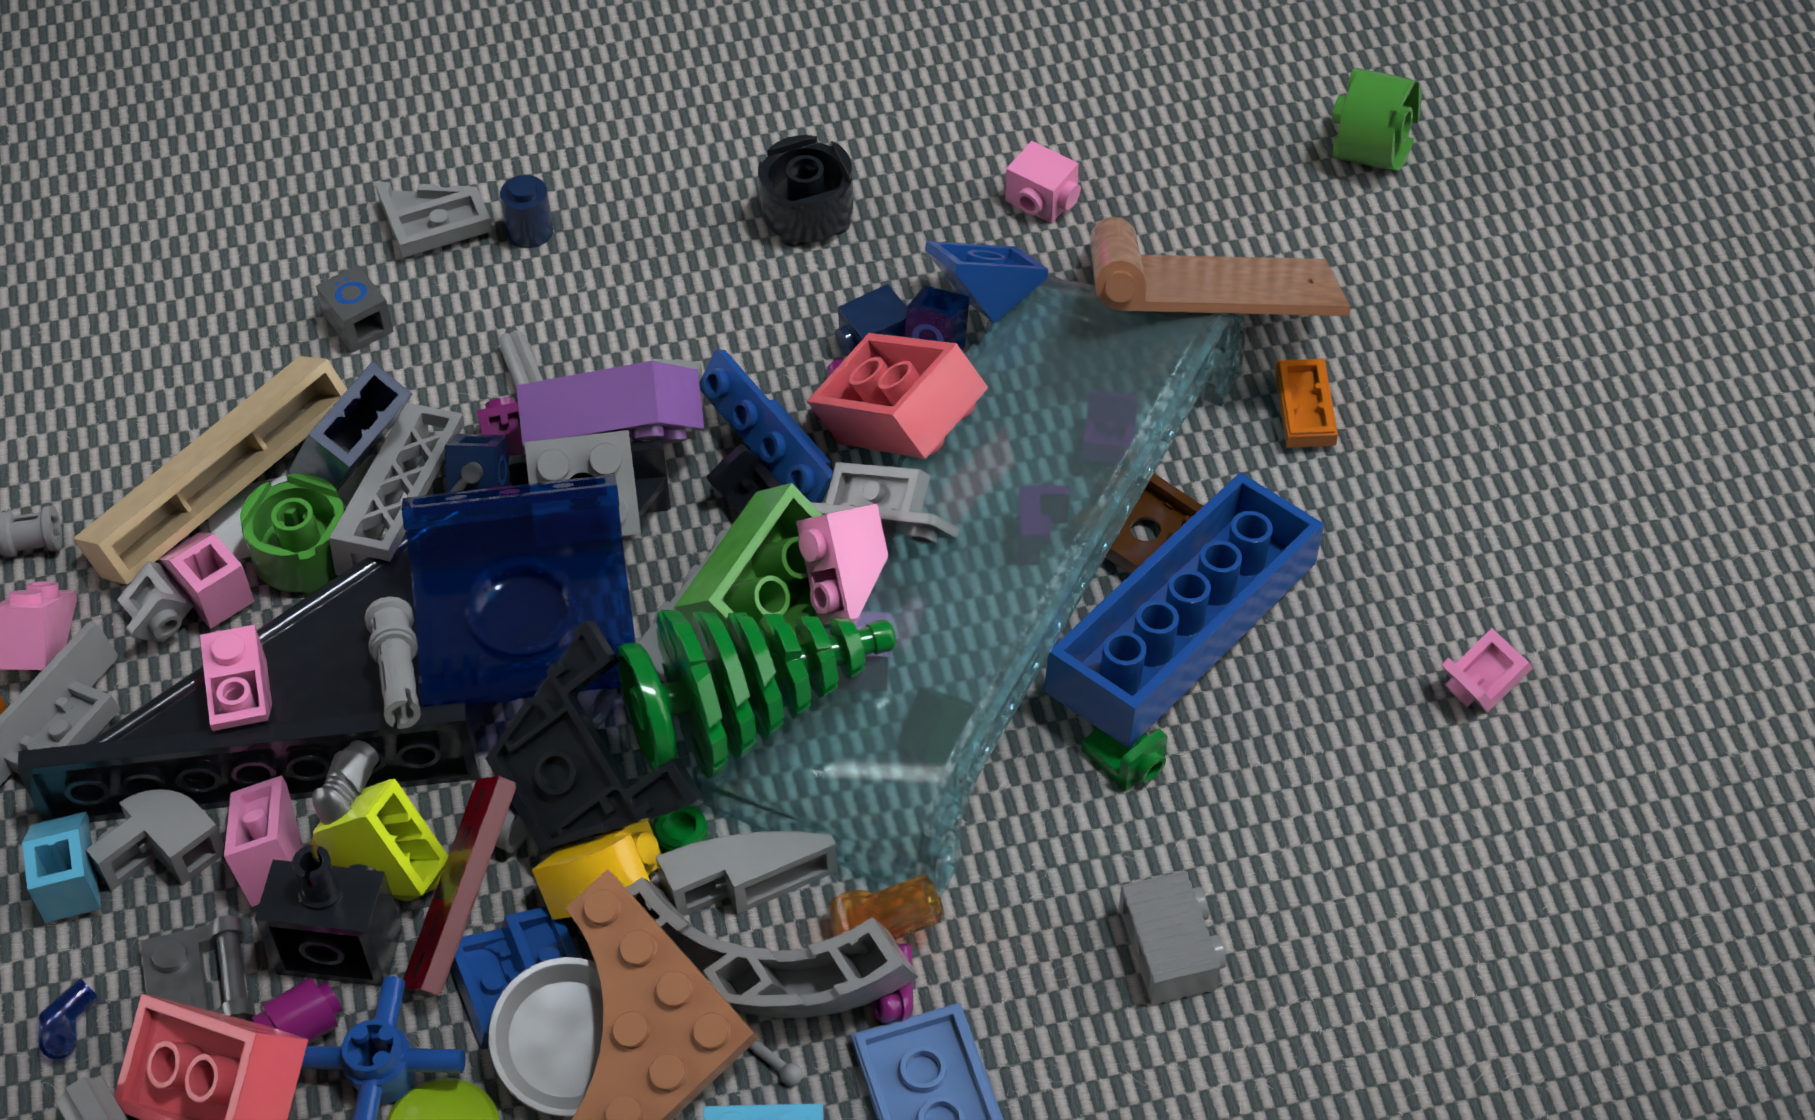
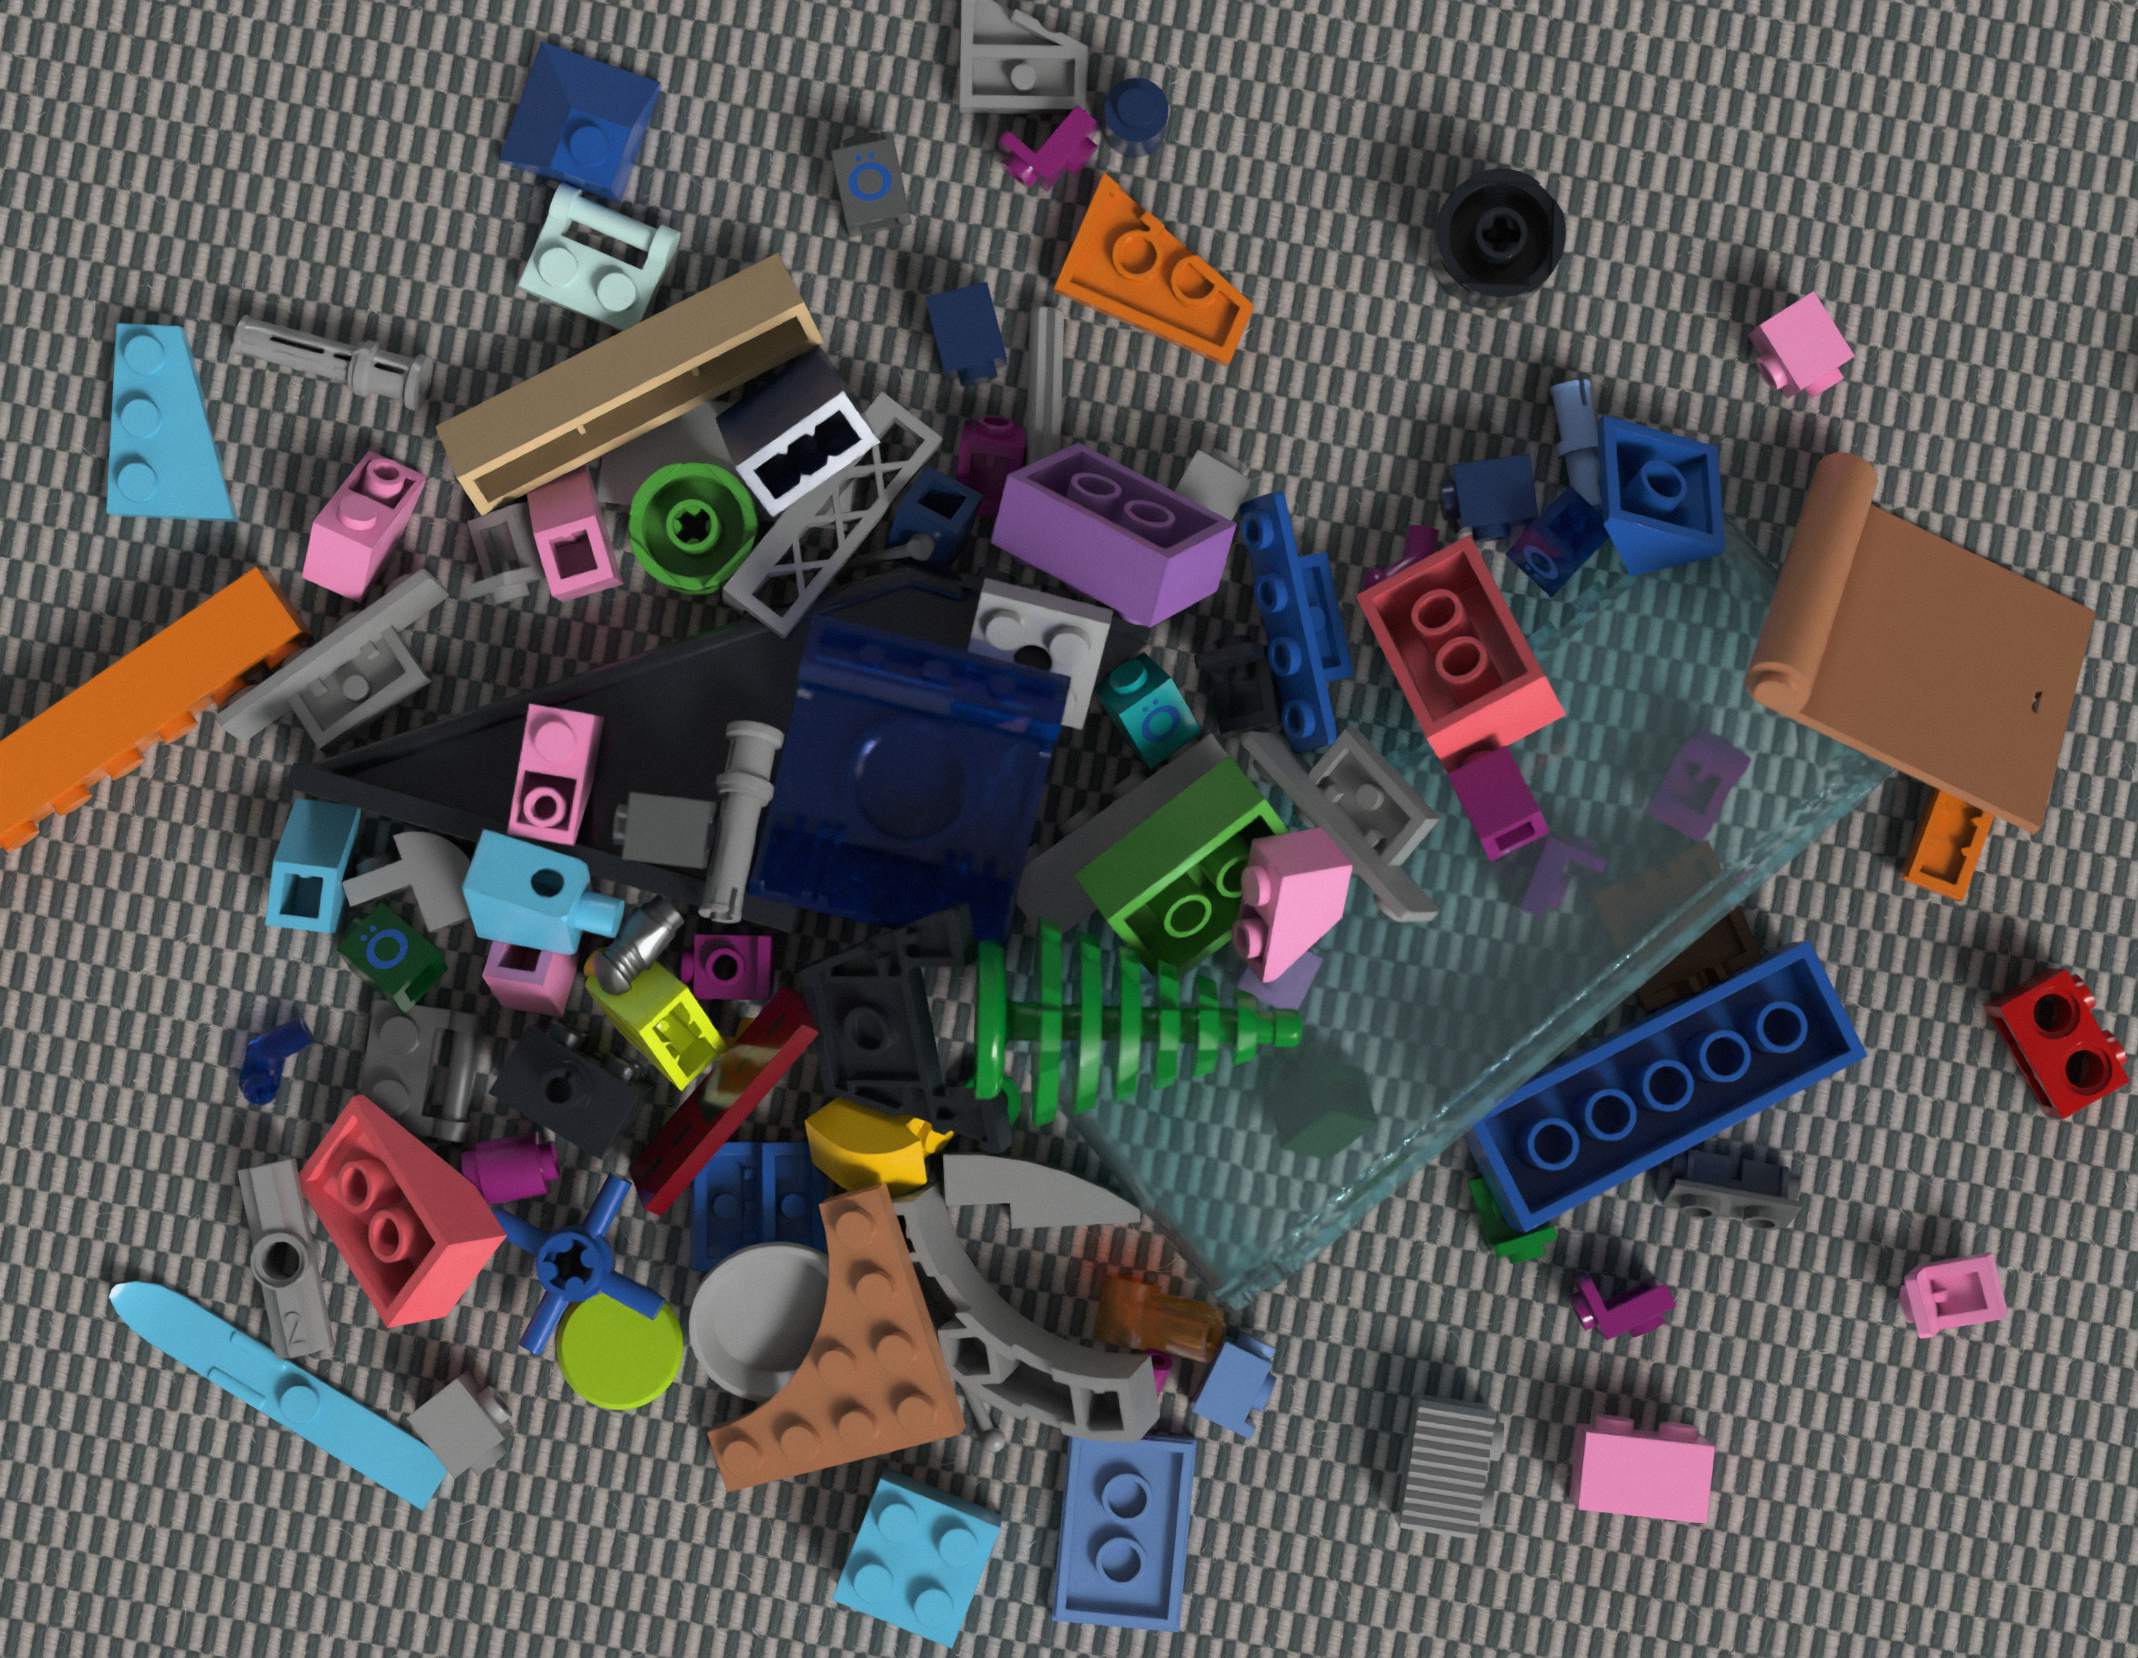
camera: 20 degrees right, 35 degrees up
none -> dark green brick [337,902,448,1015]
none -> medium azure torso [462,829,624,955]
none -> blue slope [499,41,662,204]
none -> light aqua plate [518,182,681,332]
none -> dark grey brick [613,792,721,868]
none -> magenta brick [681,934,776,1001]
none -> dark blue brick [925,282,1007,386]
none -> magenta bracket [998,105,1098,193]
none -> orange wing [1054,172,1255,367]
none -> teal brick [1093,652,1202,769]
none -> medium blue brick [1190,1331,1277,1439]
none -> magenta brick [1447,745,1549,862]
none -> light blue pin [1549,379,1602,514]
none -> magenta bracket [1568,1271,1677,1341]
none -> bright pink brick [1569,1415,1715,1524]
none -> dark grey hinge [1661,1149,1803,1231]
none -> red brick [1983,968,2130,1120]

